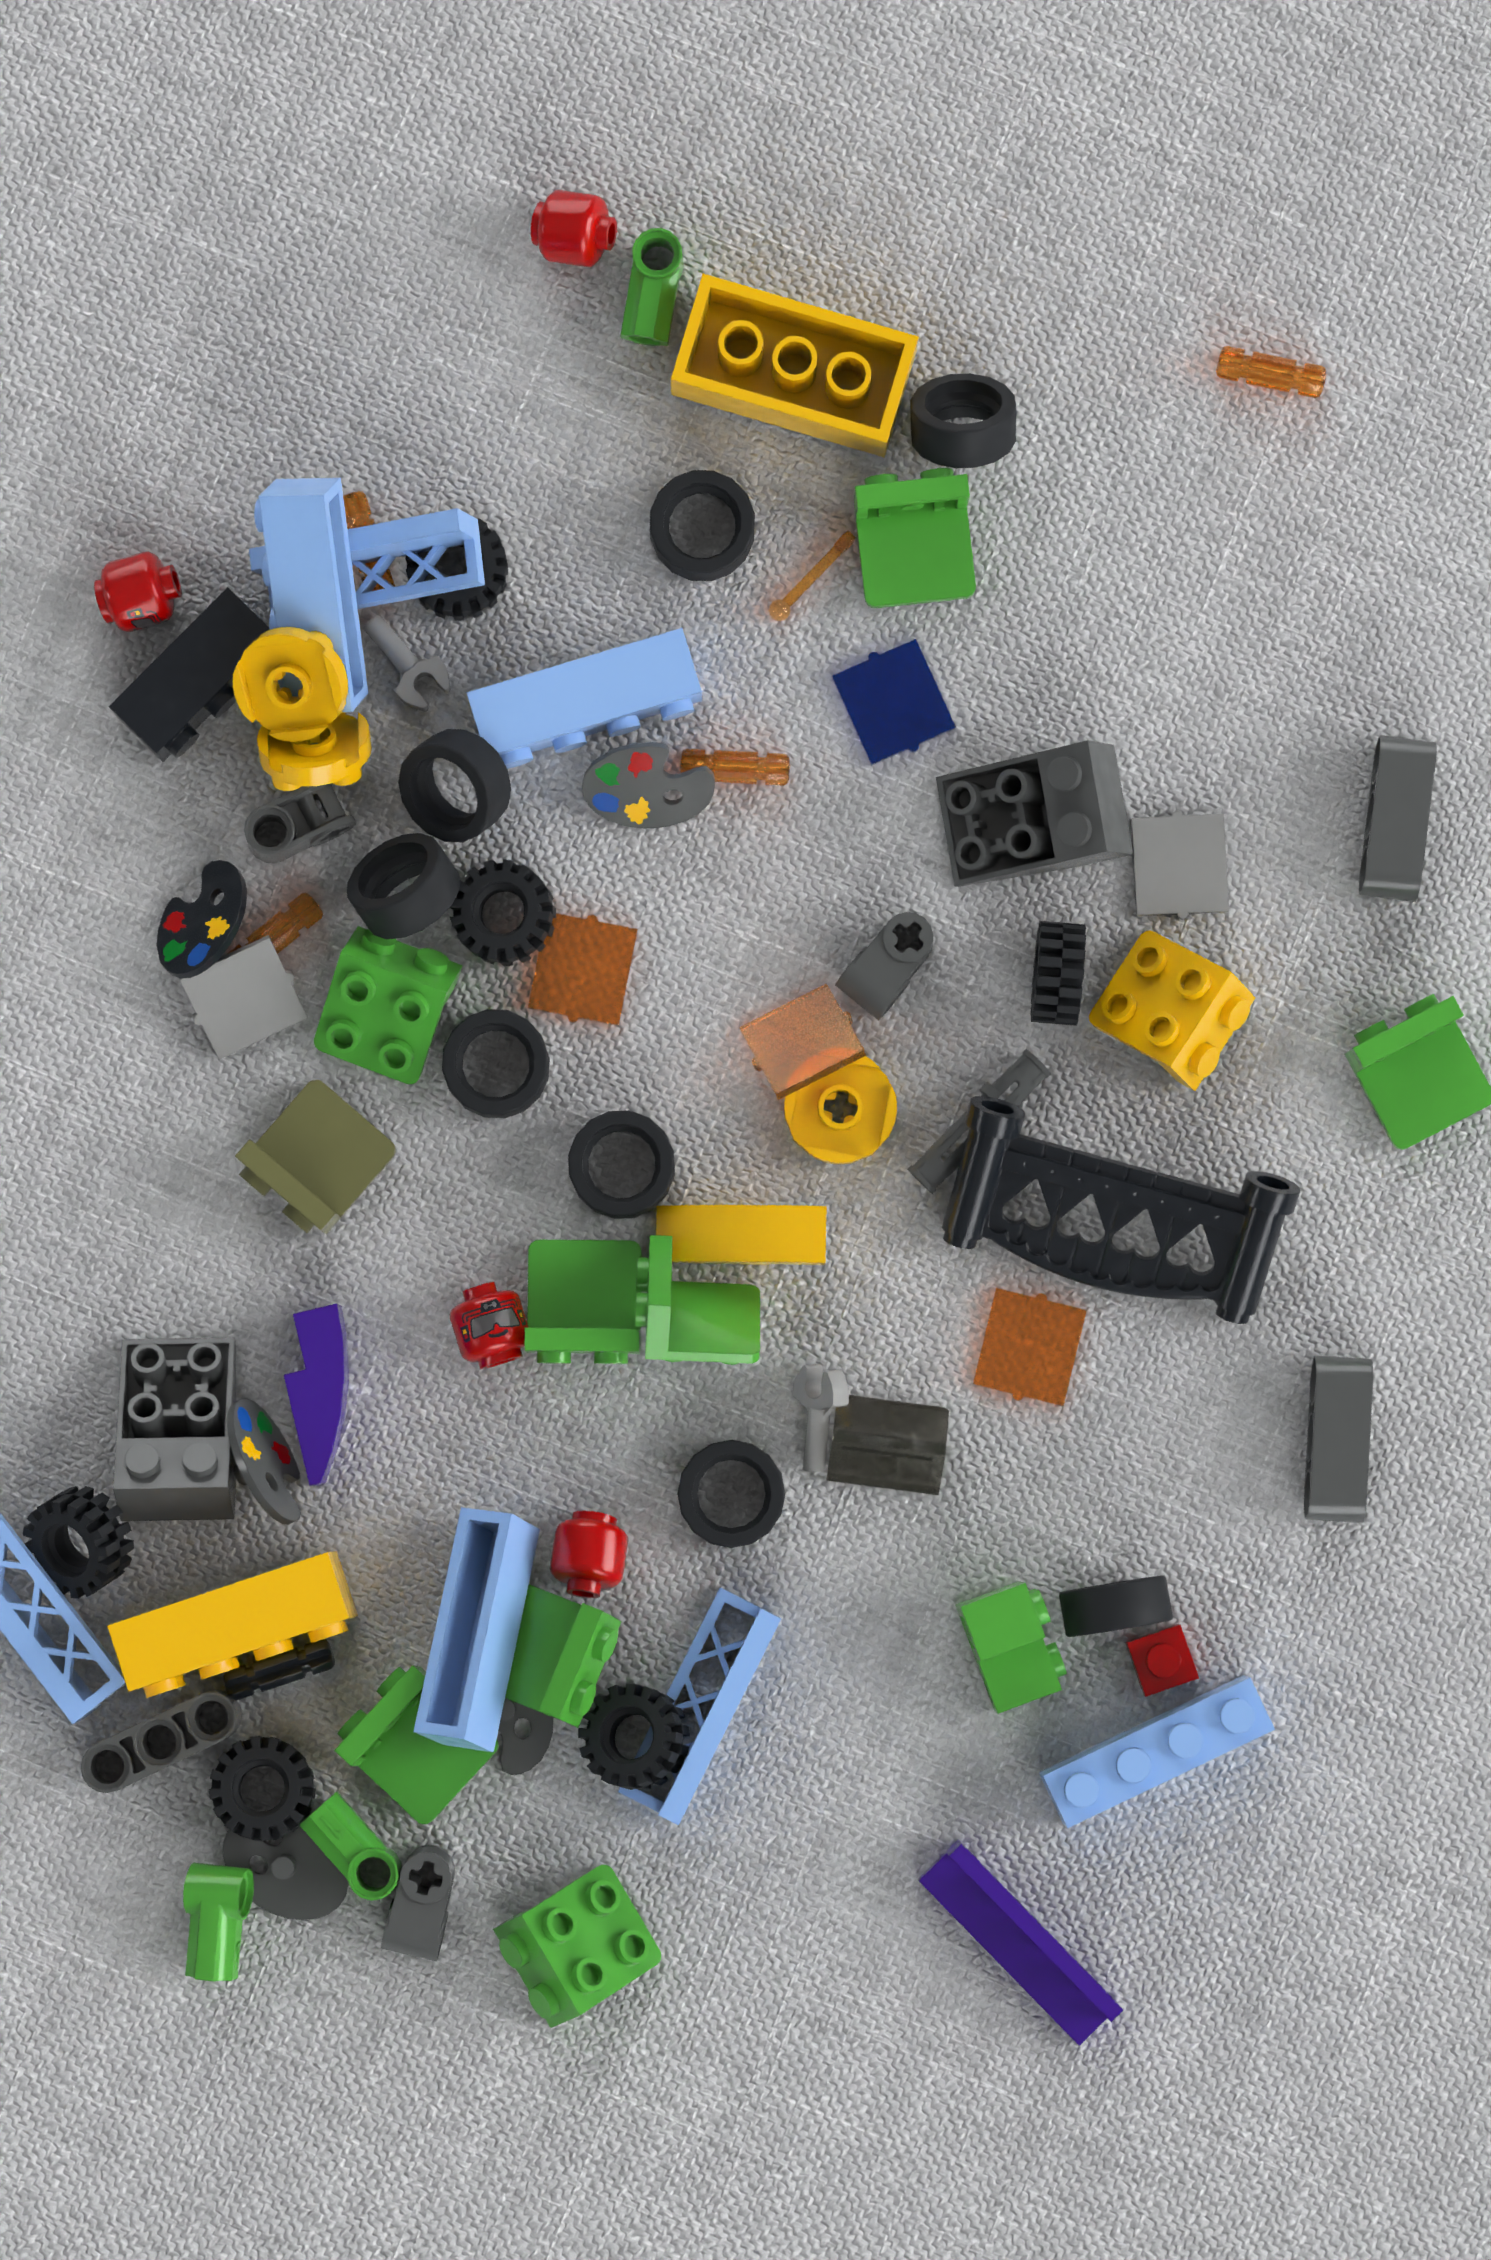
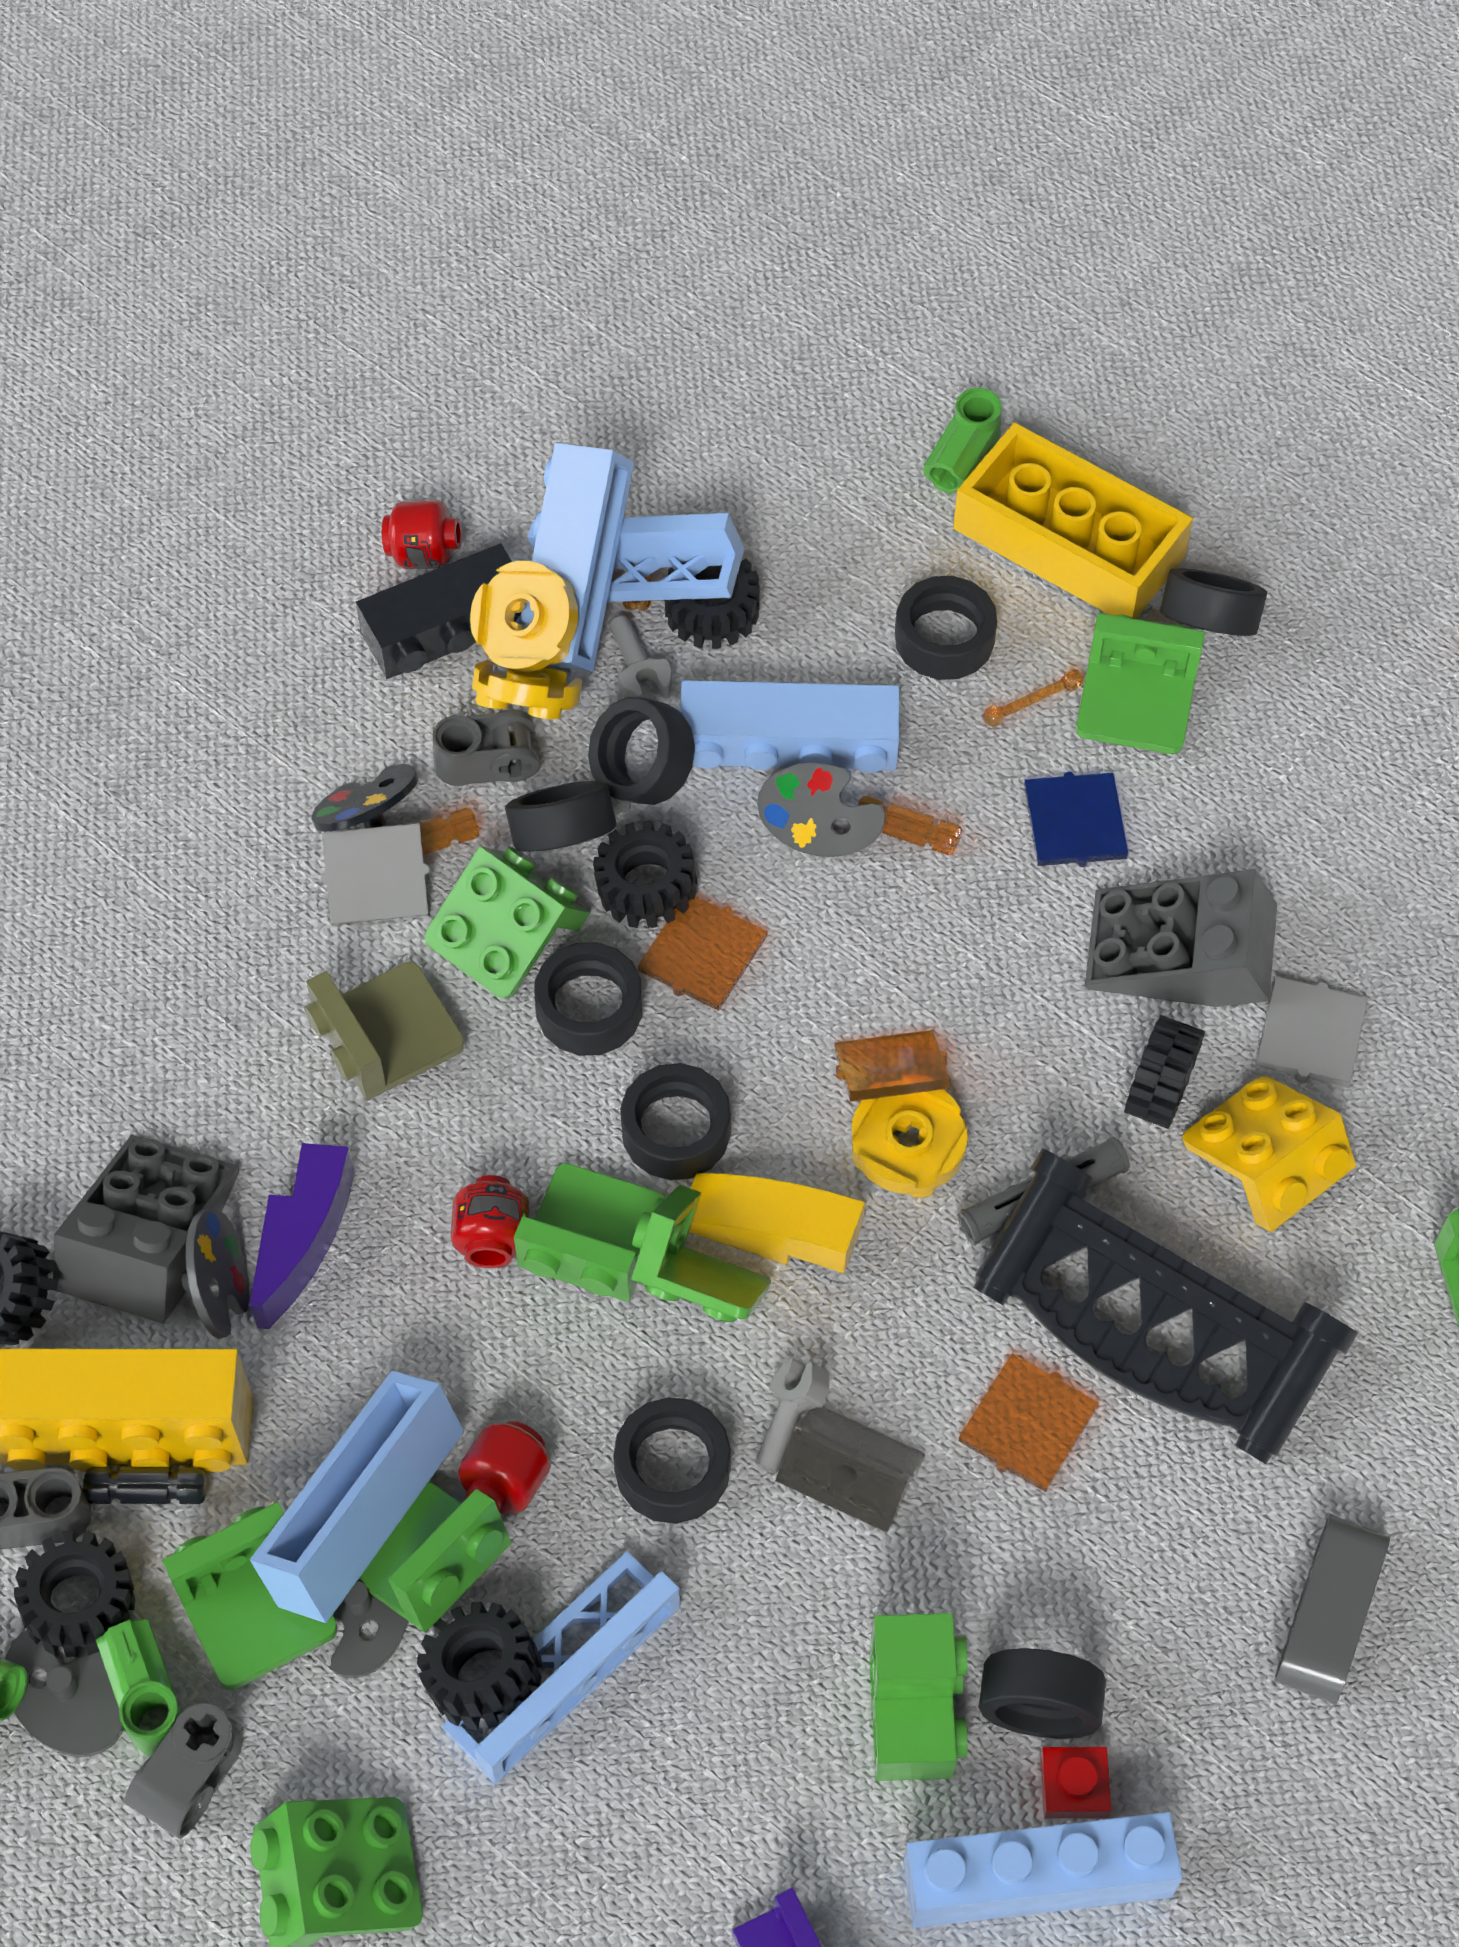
camera: 20 degrees right, 25 degrees down
red head [531,190,617,267] -> none
dark grey piece [835,912,933,1021] -> none

